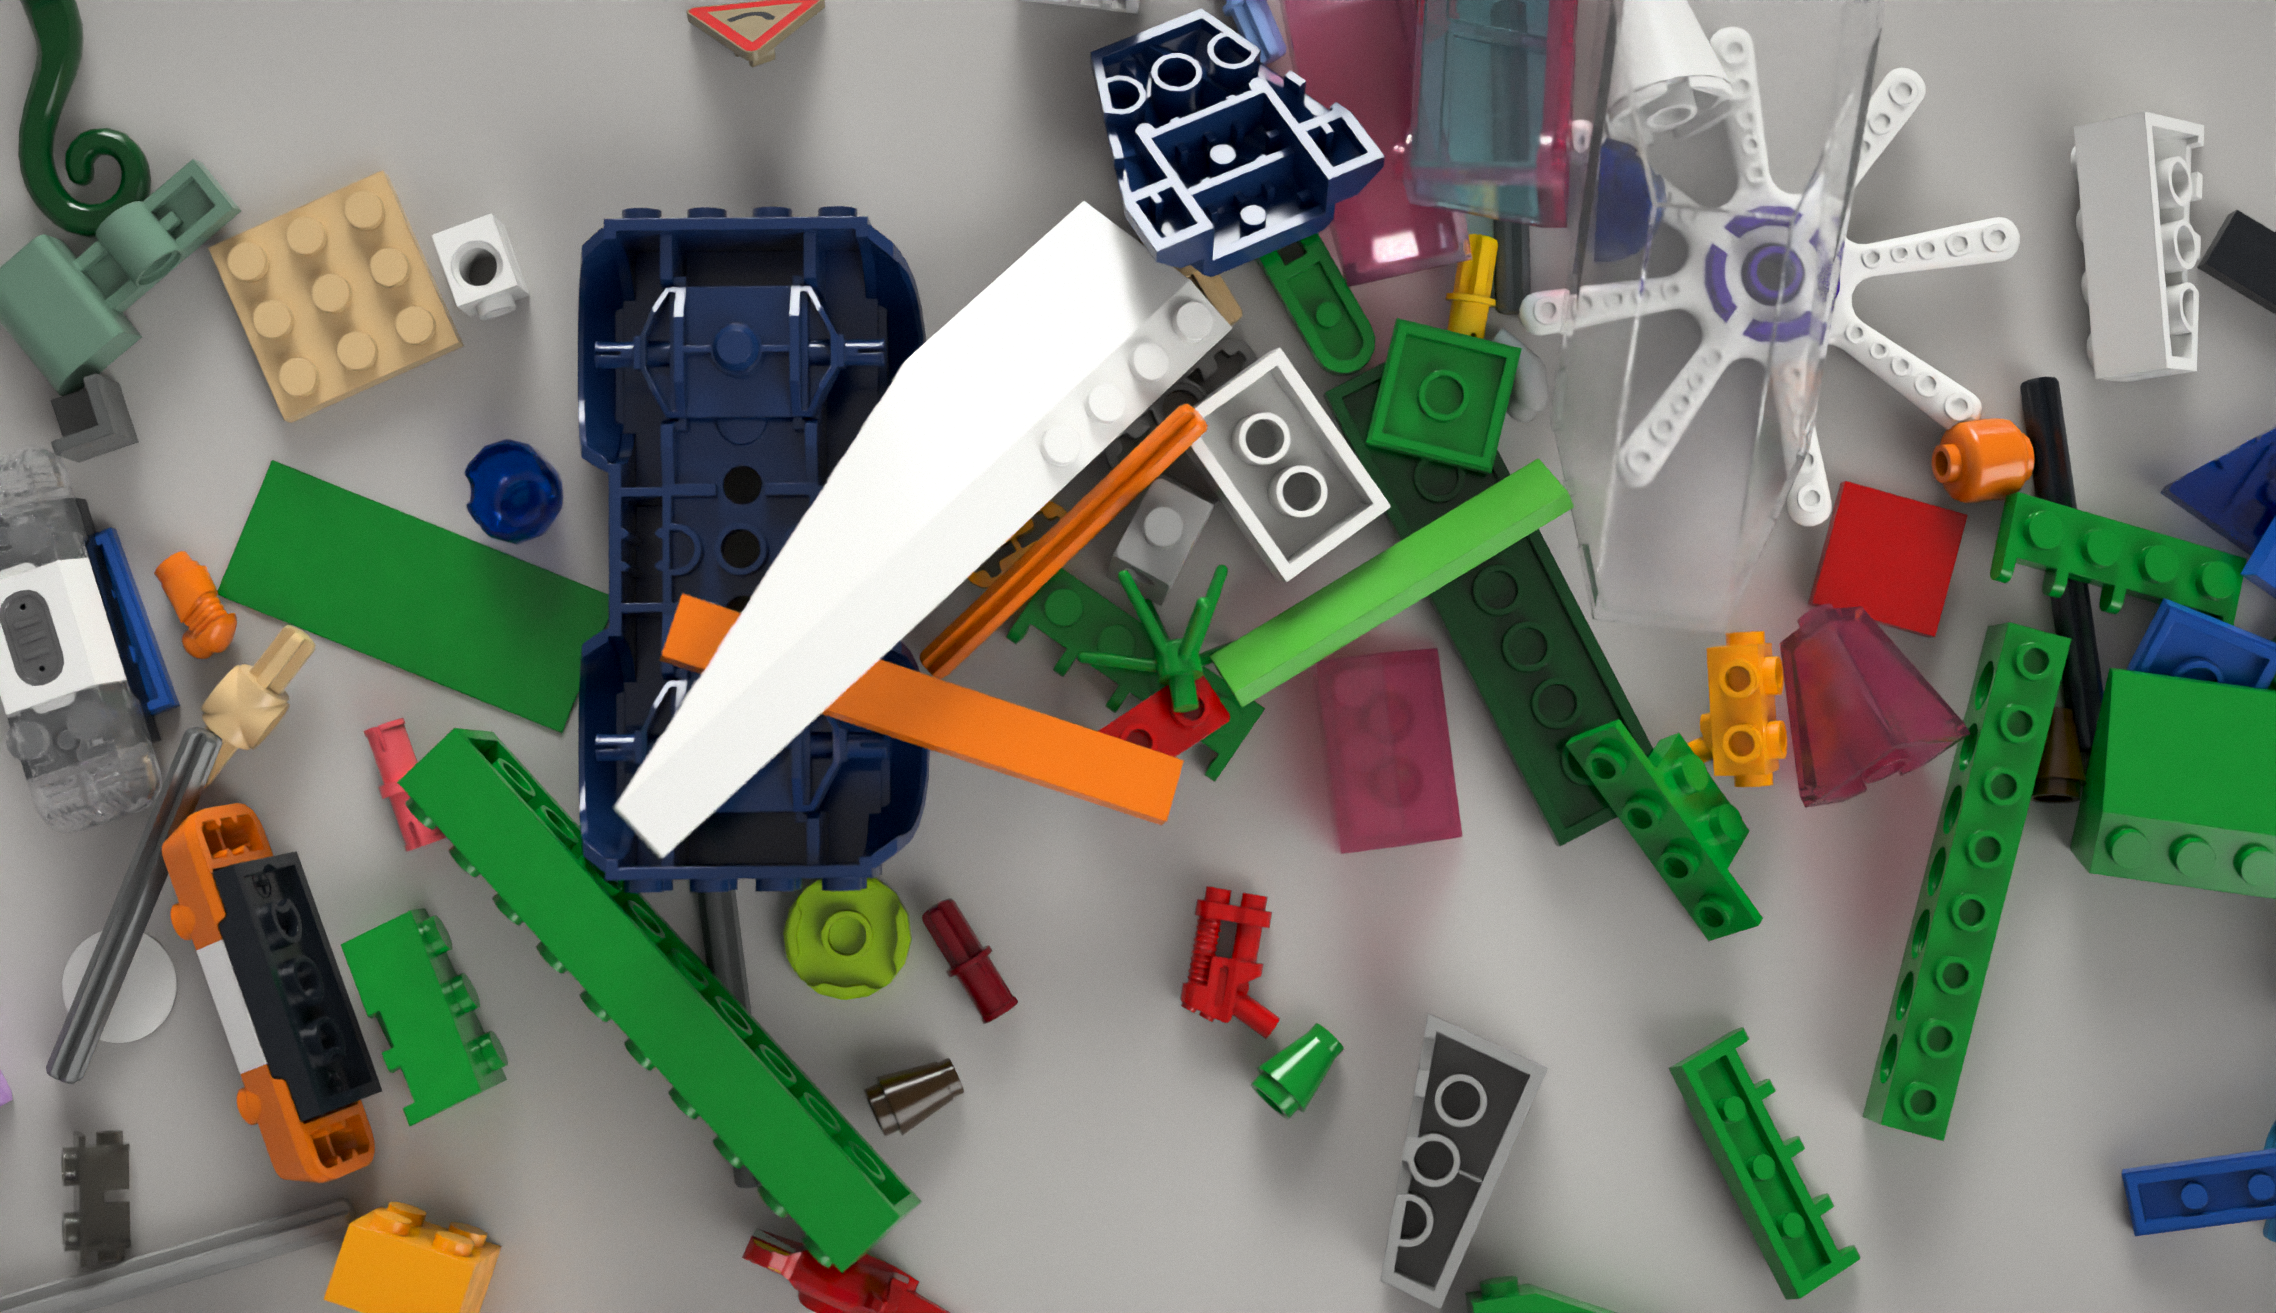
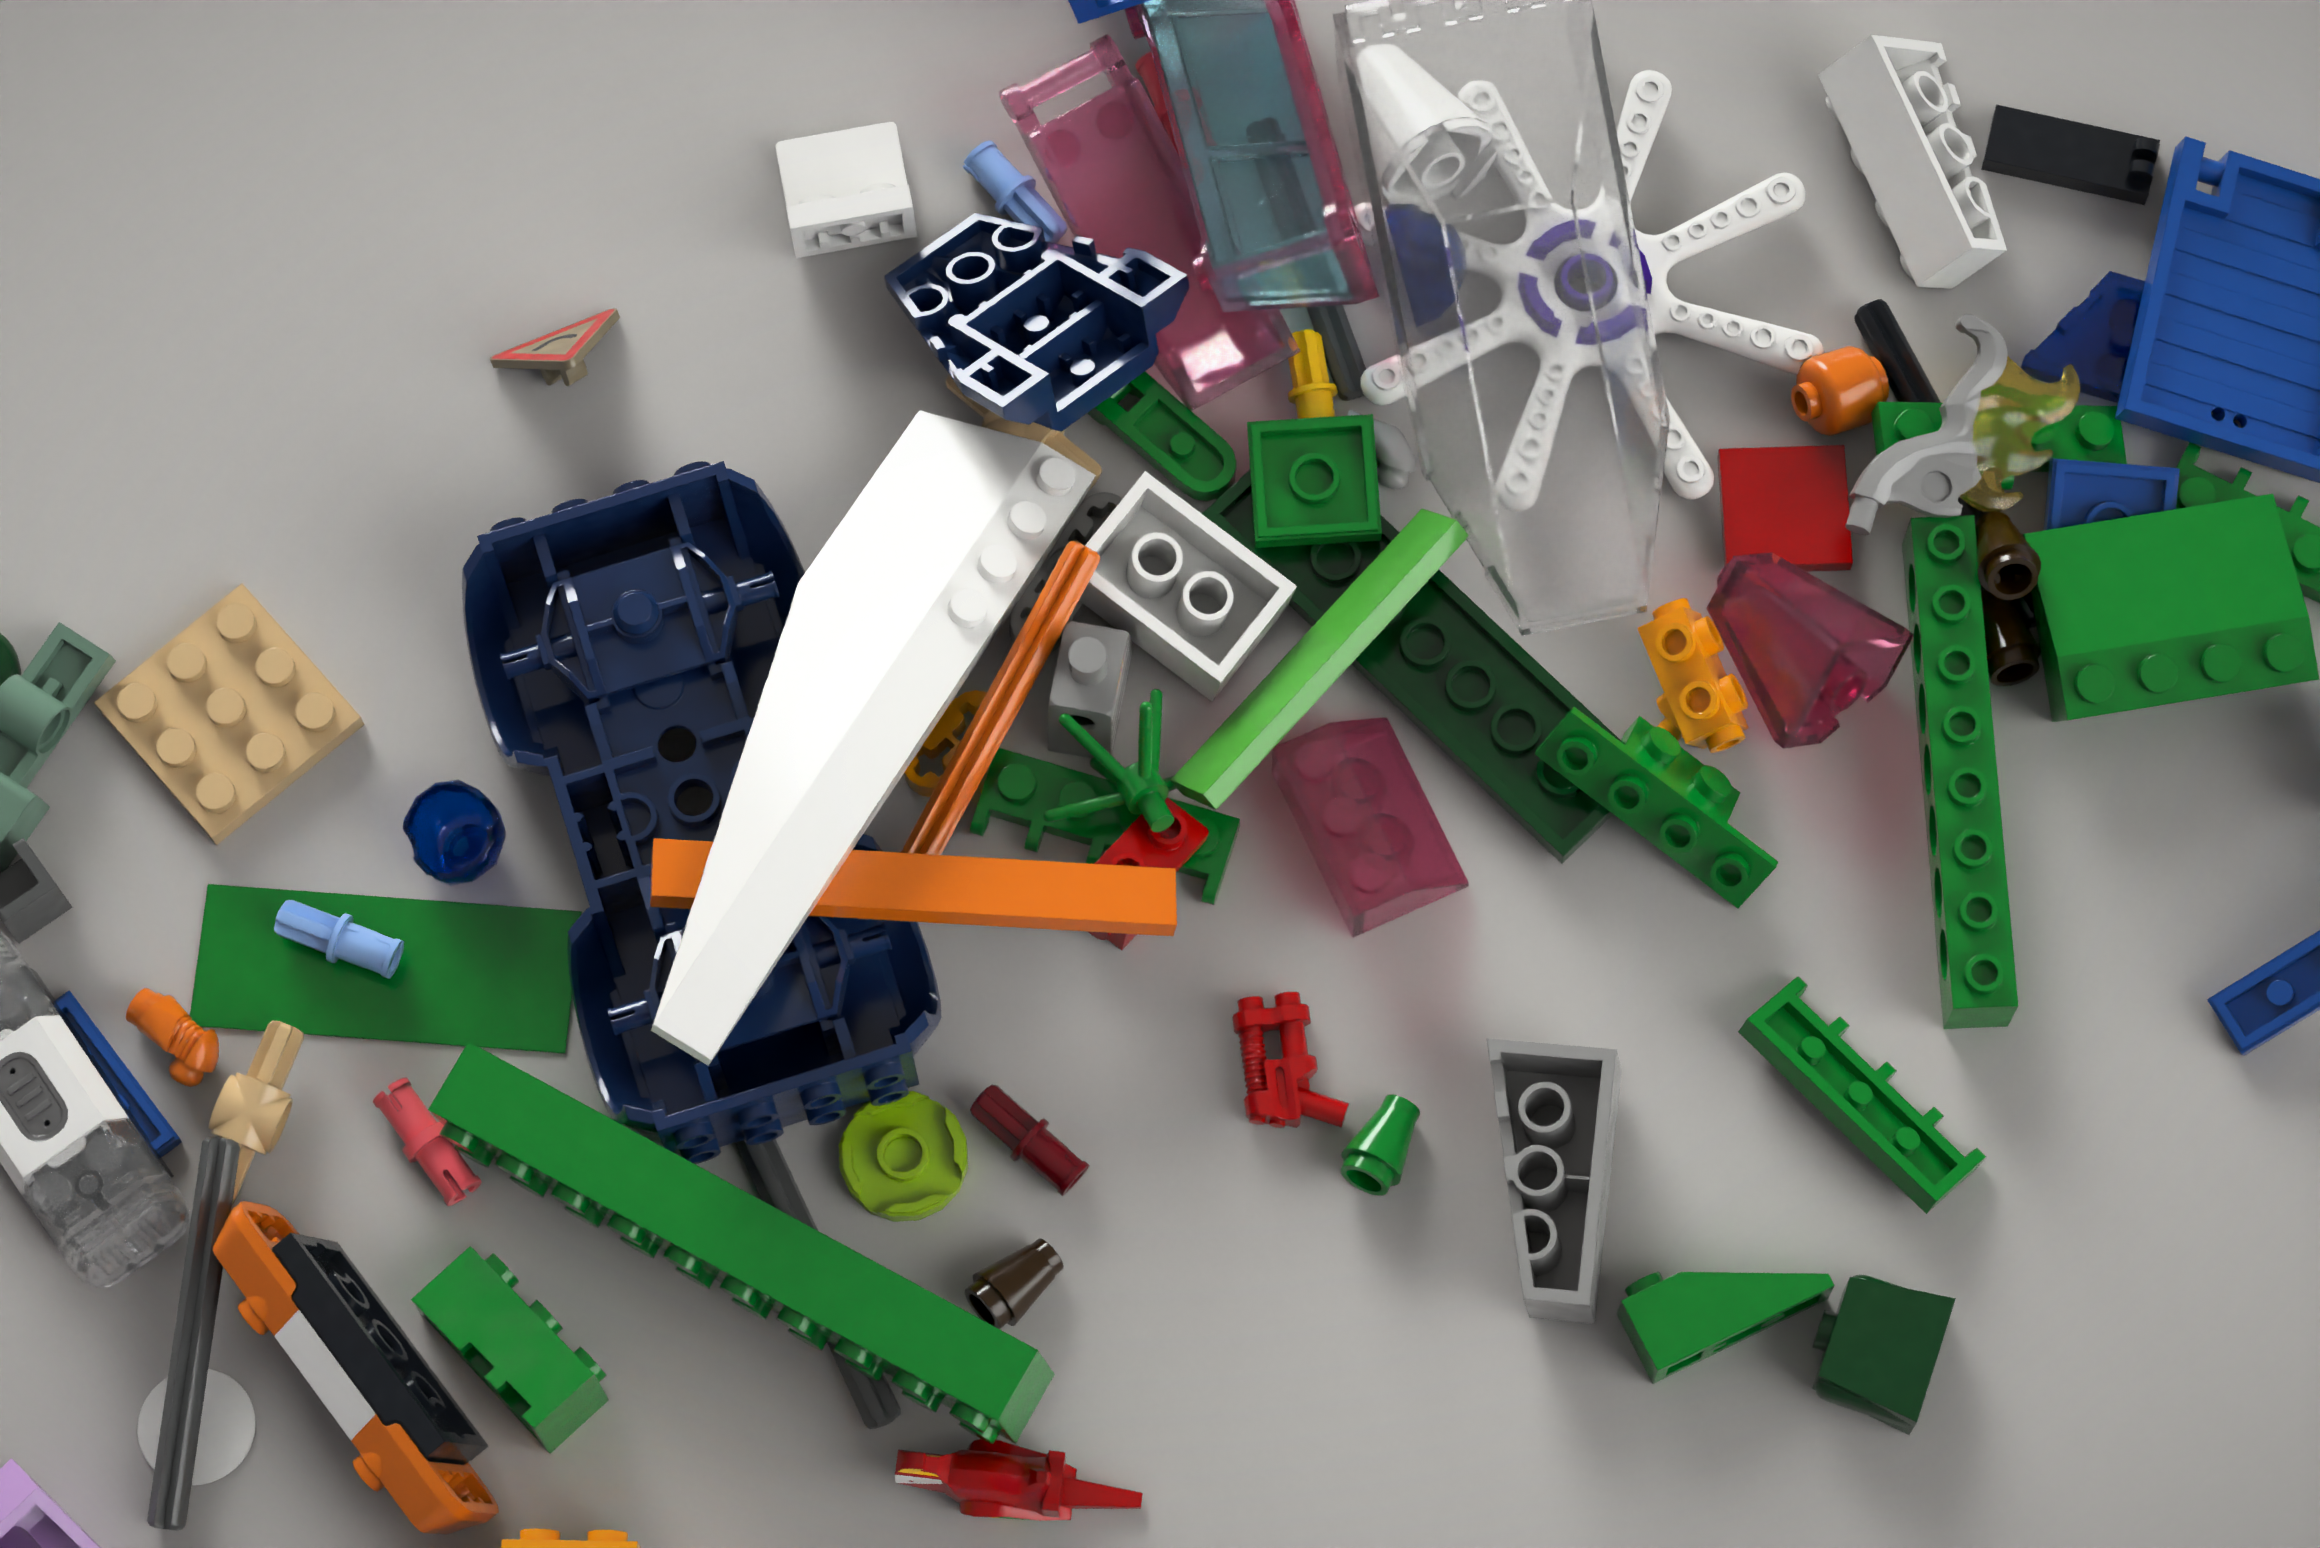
camera: 10 degrees left, 15 degrees down
white brick [431,213,530,320] -> none
none -> light blue axle [274,900,404,979]
none -> piece [1845,314,2080,535]
none -> dark brown cone [1975,512,2041,600]

